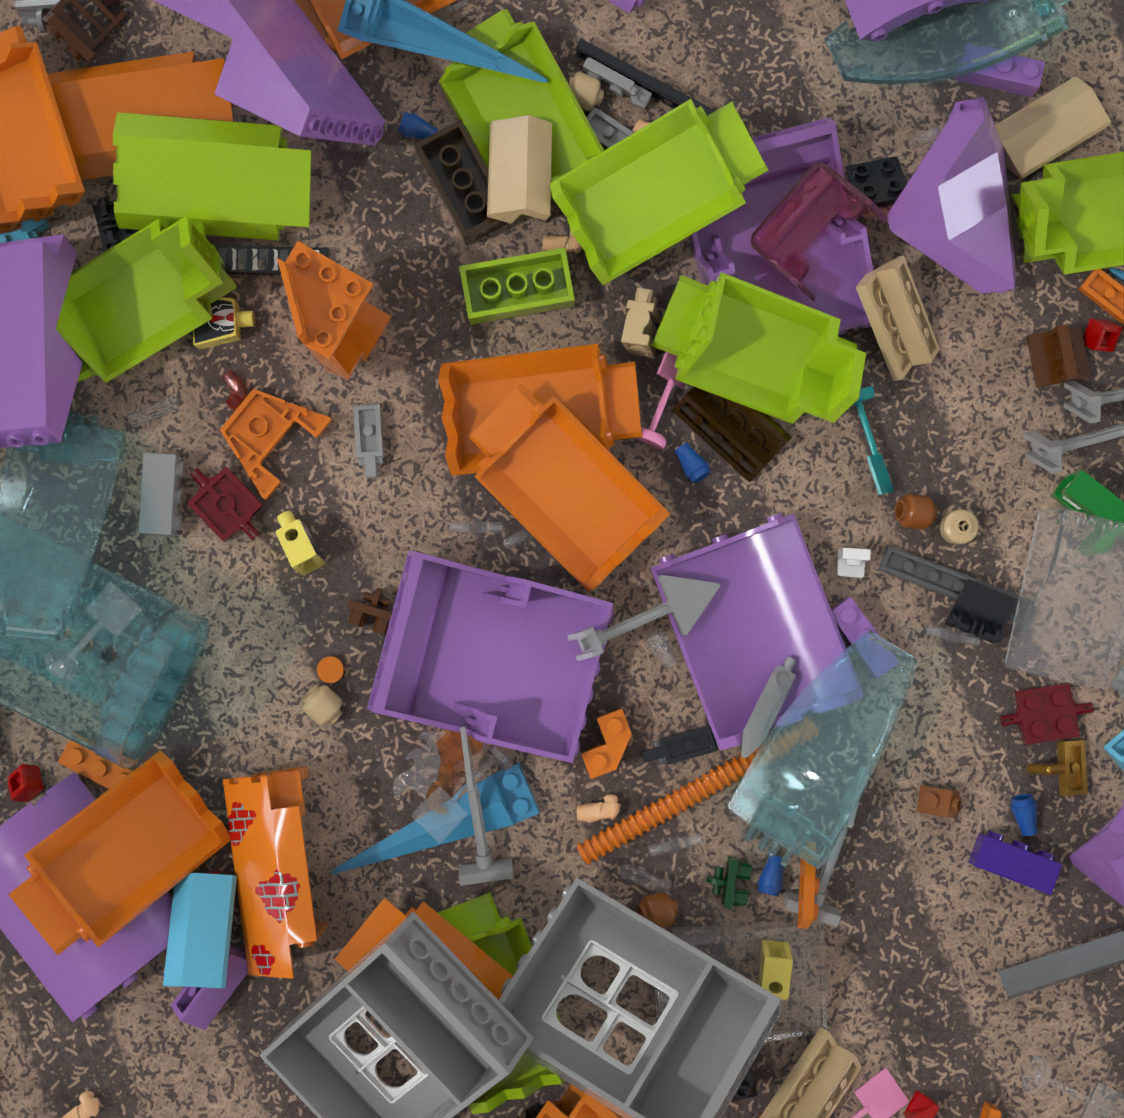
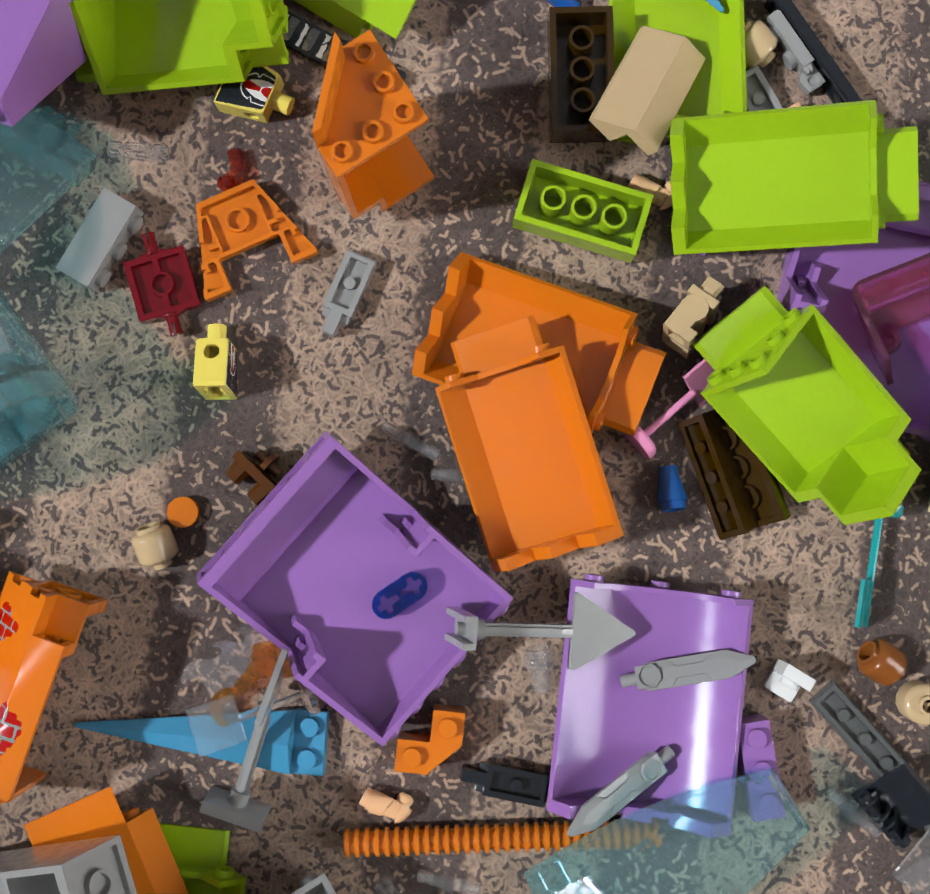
camera: 25 degrees right, 0 degrees up
none -> clear blue beam [372,571,428,619]
none -> light grey piece [620,650,756,691]

